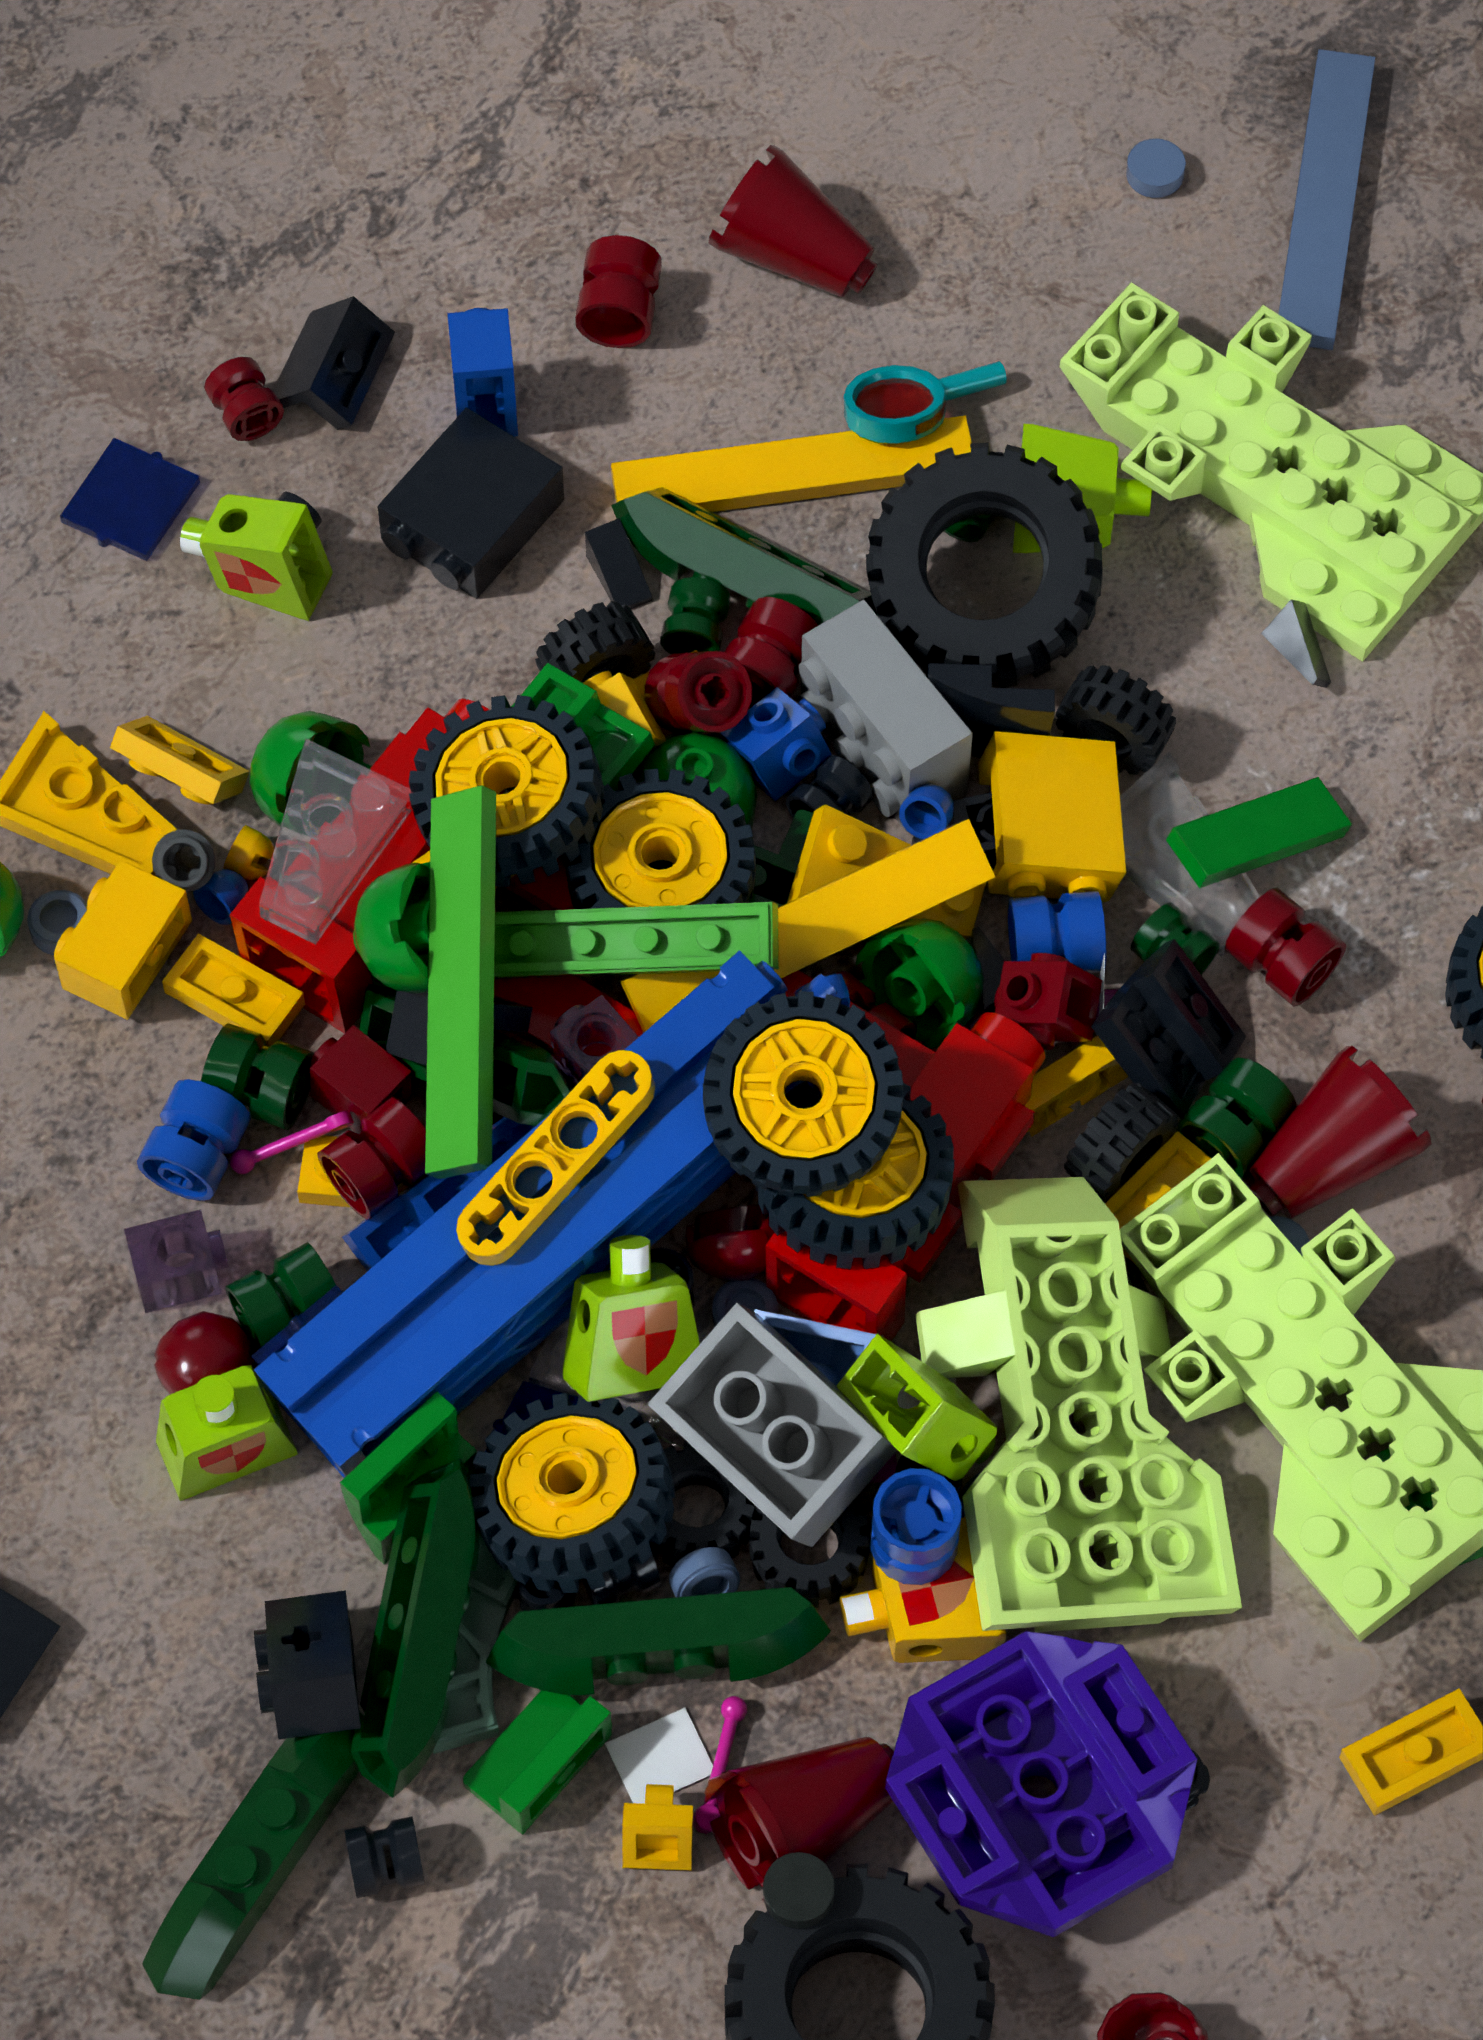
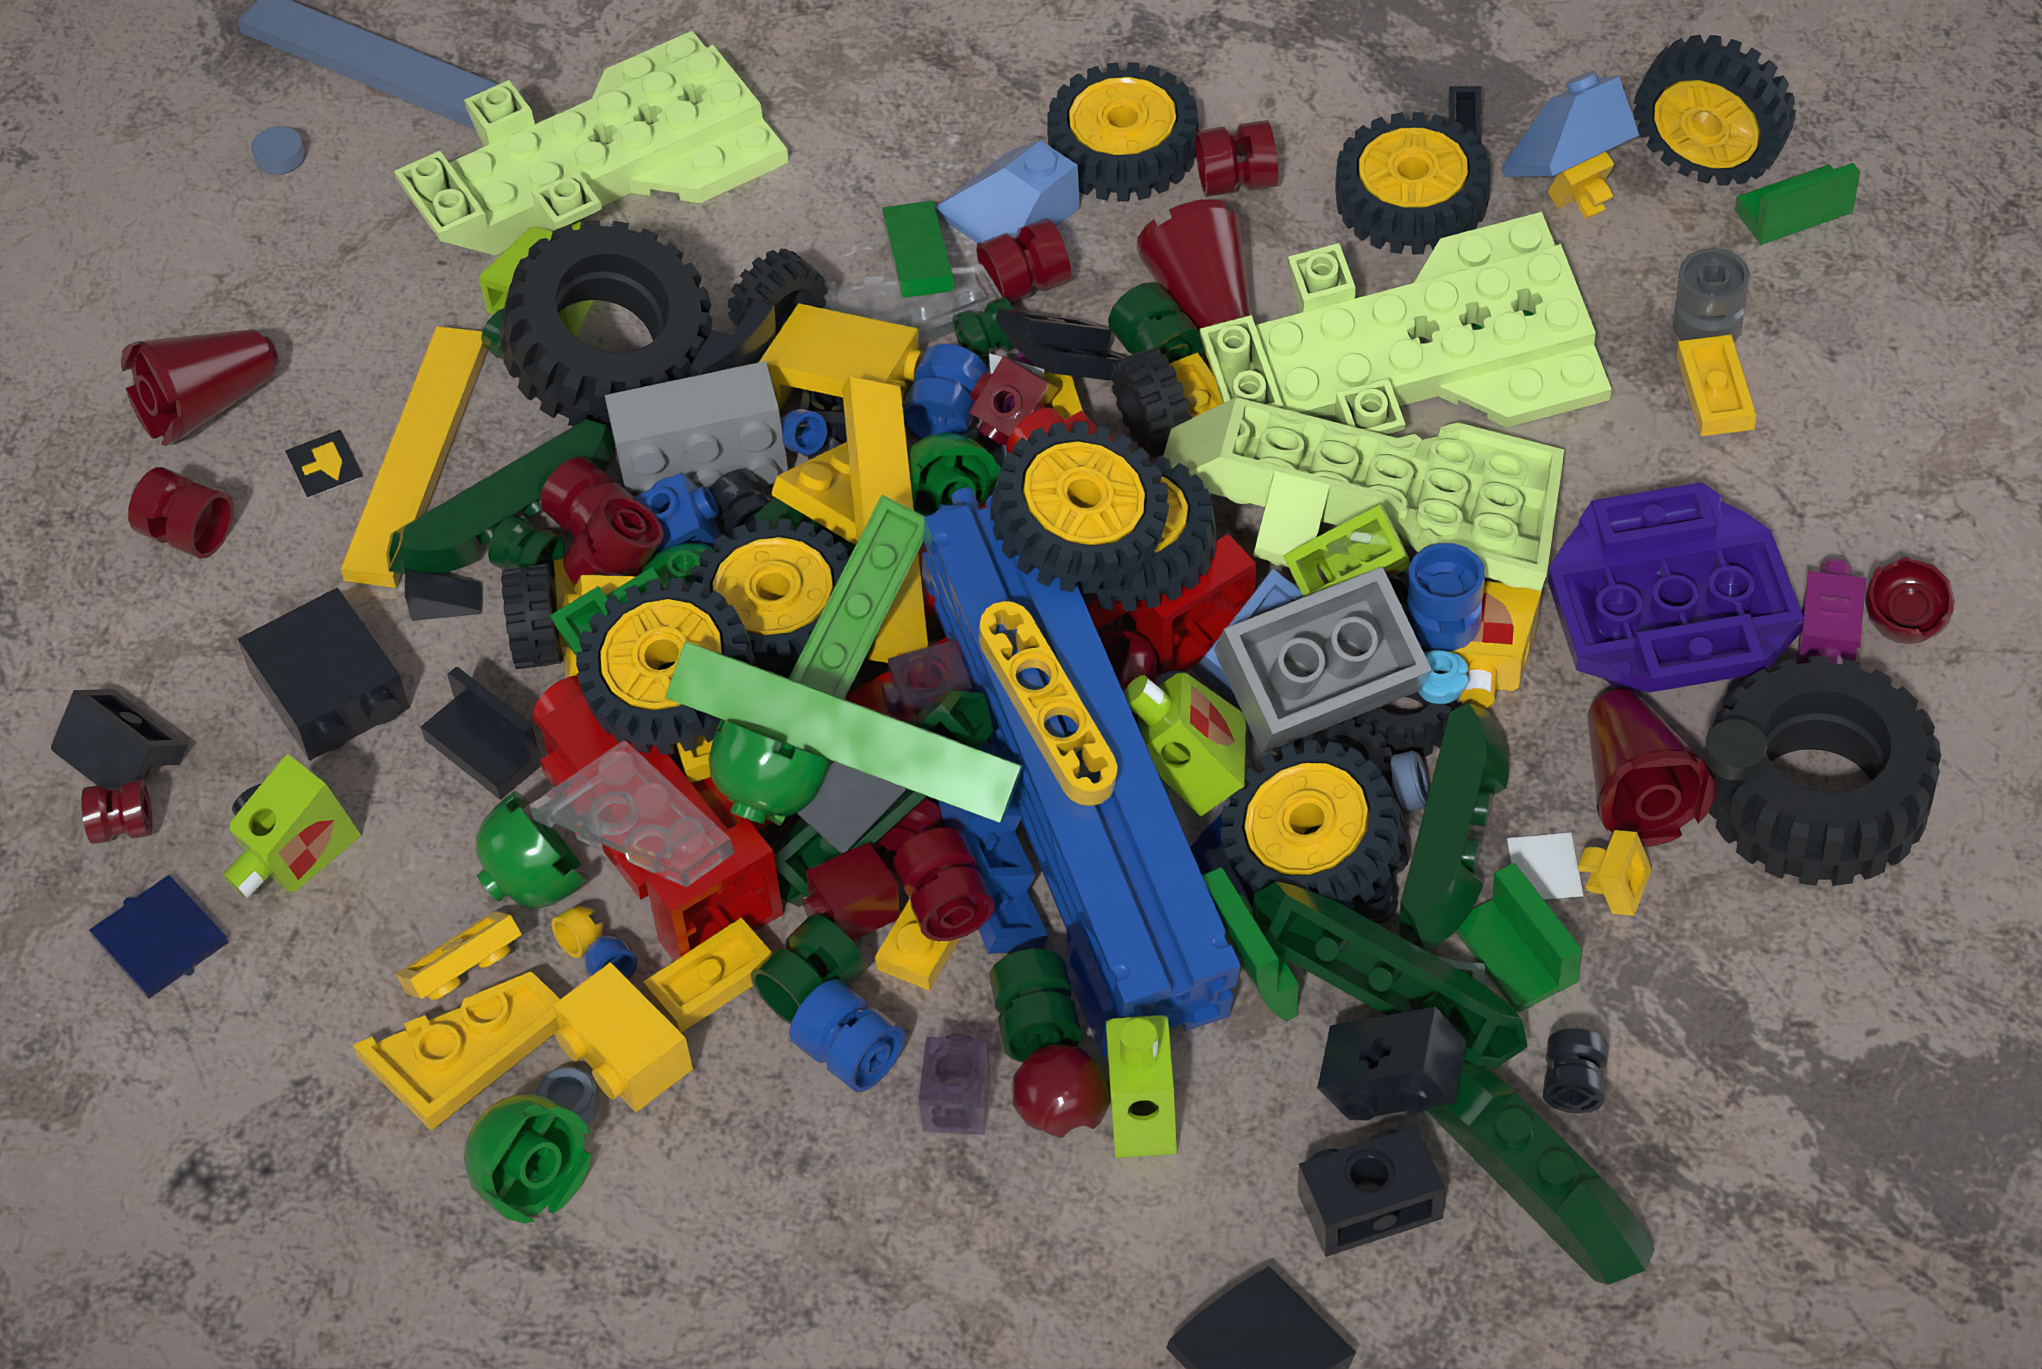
camera: 65 degrees left, 10 degrees down
dark grey cone [152,829,215,892] -> none
dark pink hinge [230,1111,354,1174] -> none
blue brick [447,308,518,437] -> none
dark pink hinge [693,1696,747,1834] -> none
teal piece [843,361,1007,444] -> none
piece [1261,599,1331,688] -> none
none -> black sticker [285,430,363,498]
none -> black panel [421,666,541,800]
none -> medium blue slope [935,140,1080,243]
none -> black brick [1298,1125,1445,1257]
none -> medium azure plate [1418,650,1468,704]
none -> magenta piece [1796,558,1866,664]

